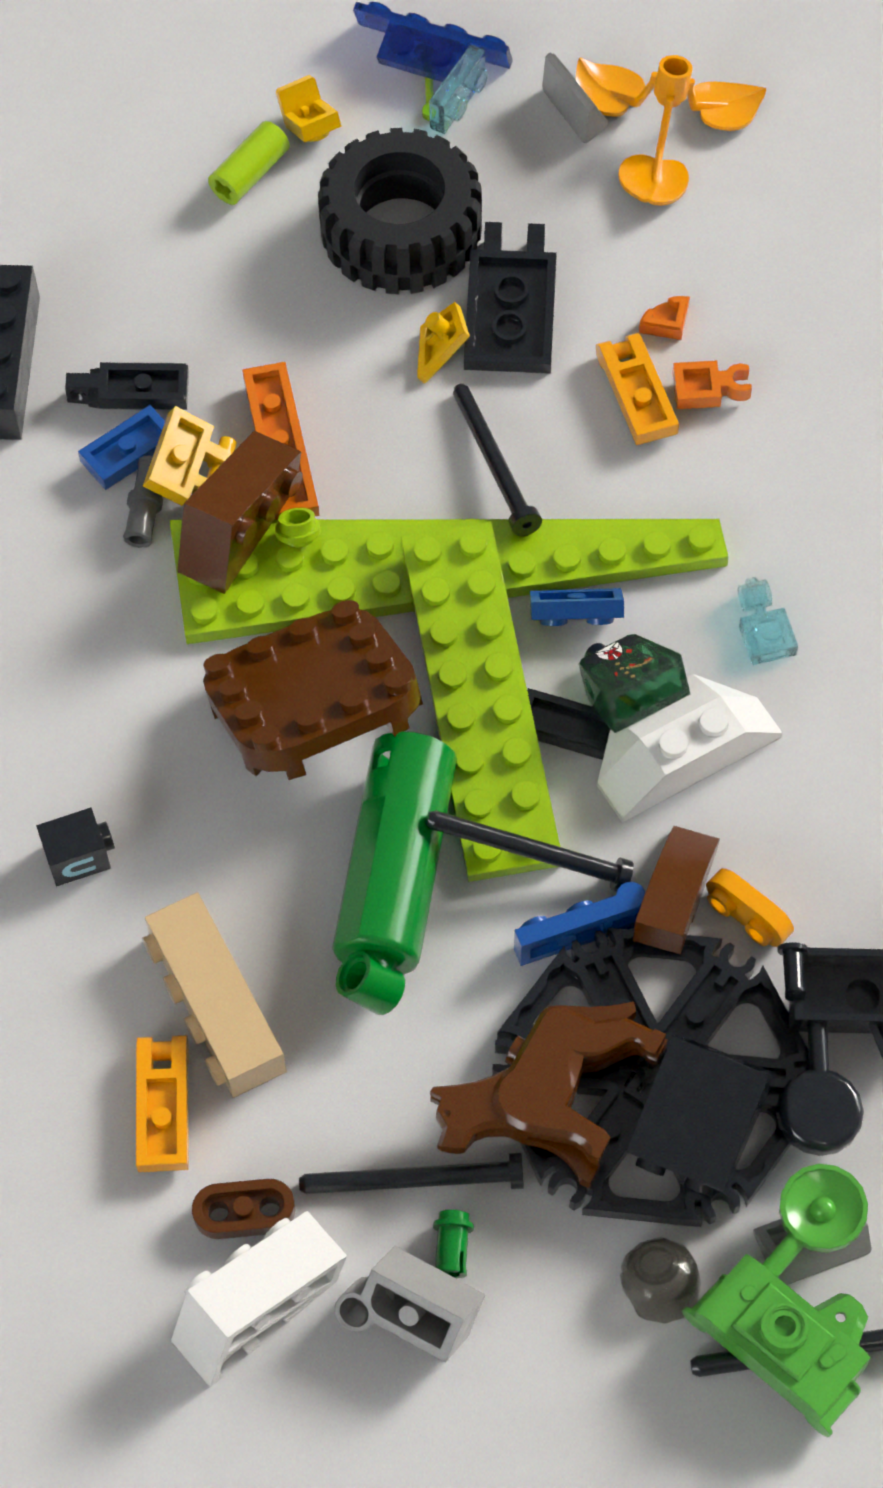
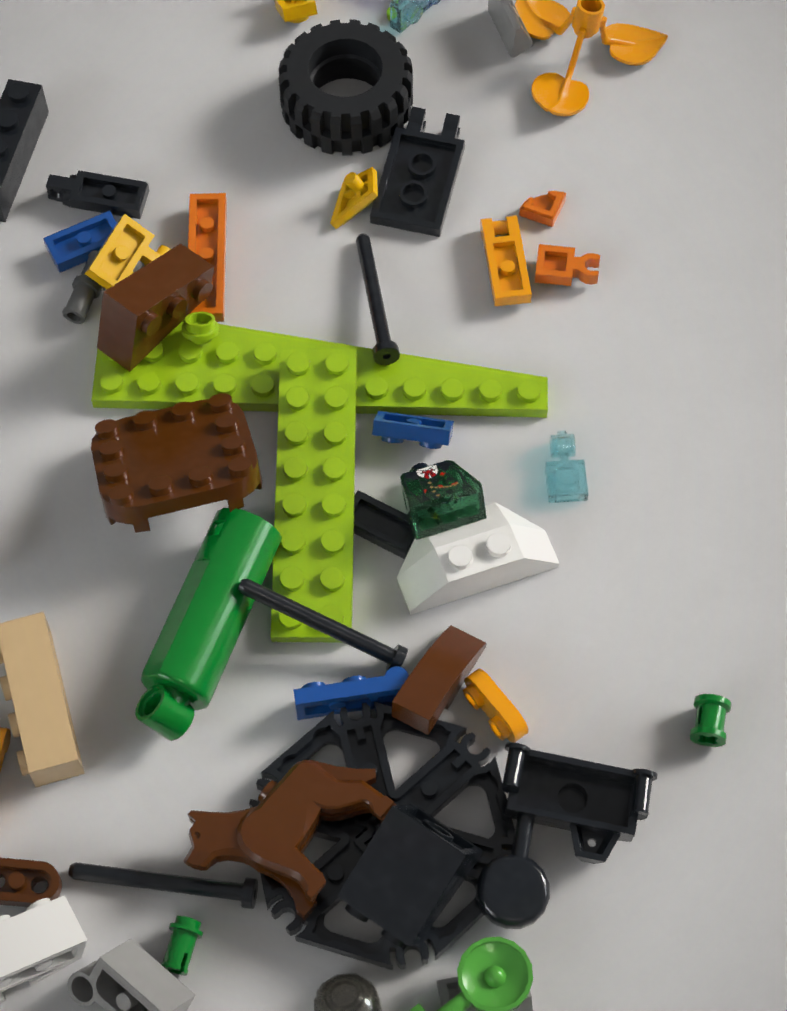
camera: 10 degrees right, 0 degrees up
lime piece [208,121,290,205] -> none

